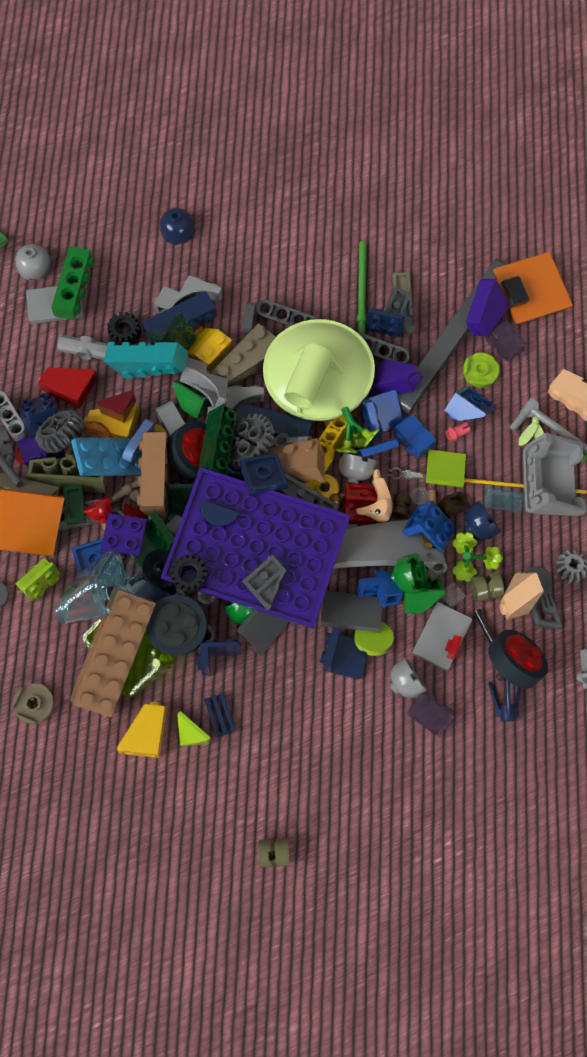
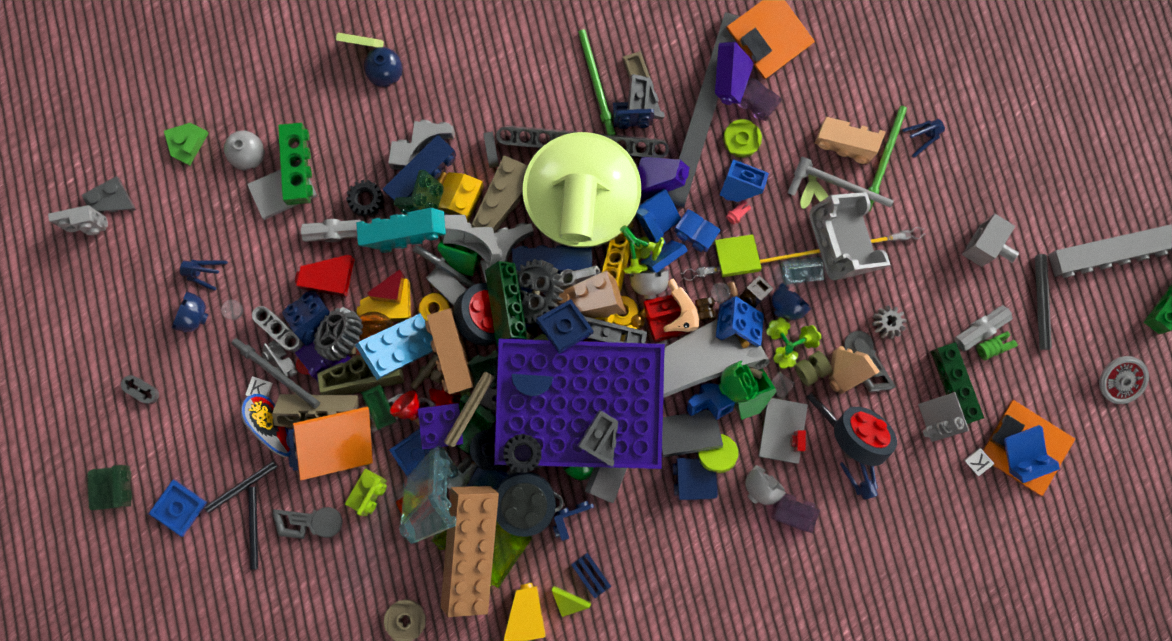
camera: 20 degrees left, 10 degrees up
medium blue beam [122,418,156,463] -> none
none -> yellowish green tile [336,33,384,47]
none -> dark grey sword [412,244,476,288]
none -> dark tan axle [444,372,494,447]

